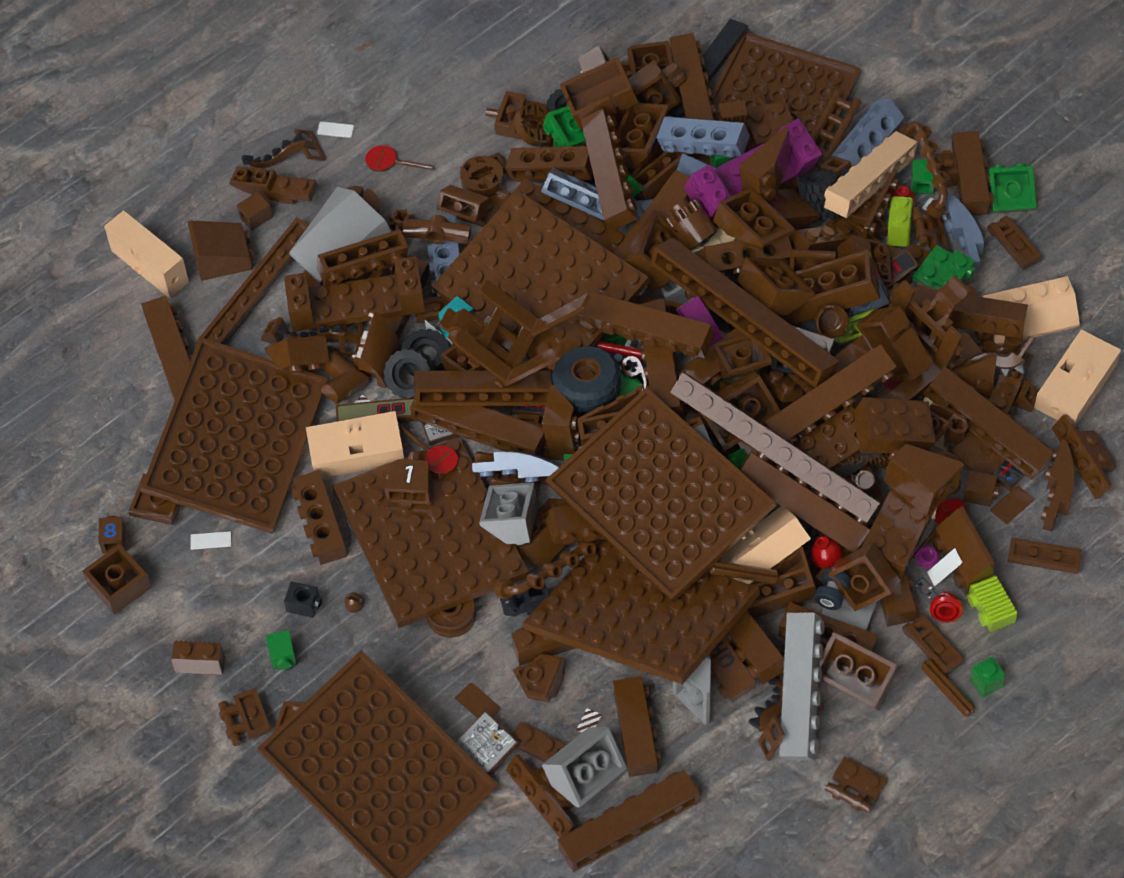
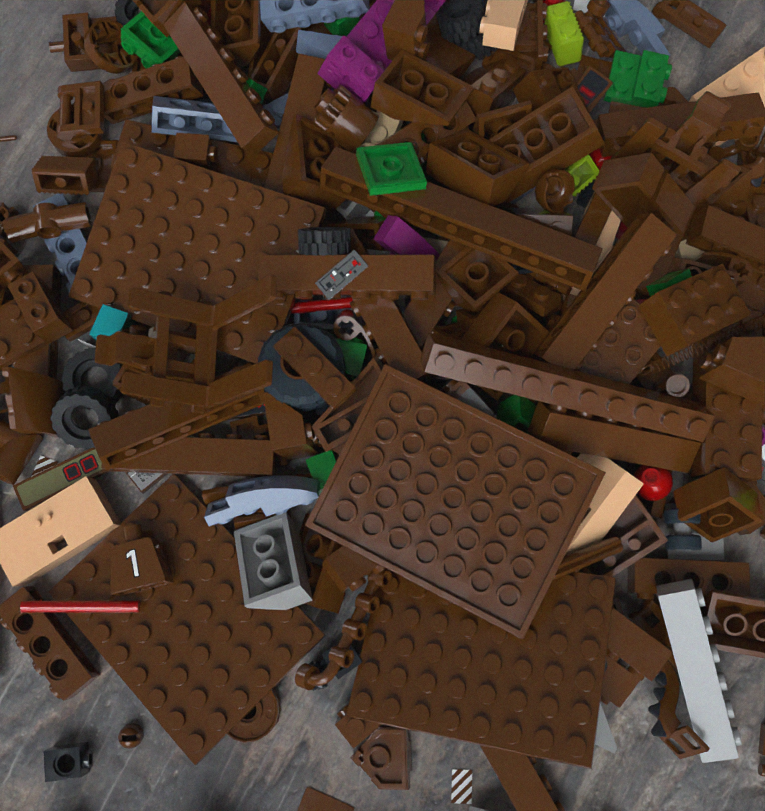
camera: 25 degrees left, 20 degrees up
red piece [399,426,458,475] -> none
none -> red bar [20,601,141,612]
none -> reddish brown plate [56,81,104,140]
none -> reddish brown brick [173,133,217,170]
none -> reddish brown plate [273,326,356,411]
none -> black tyre [298,227,351,255]
none -> dark grey sticker [315,250,368,300]
none -> green tile [356,142,427,196]

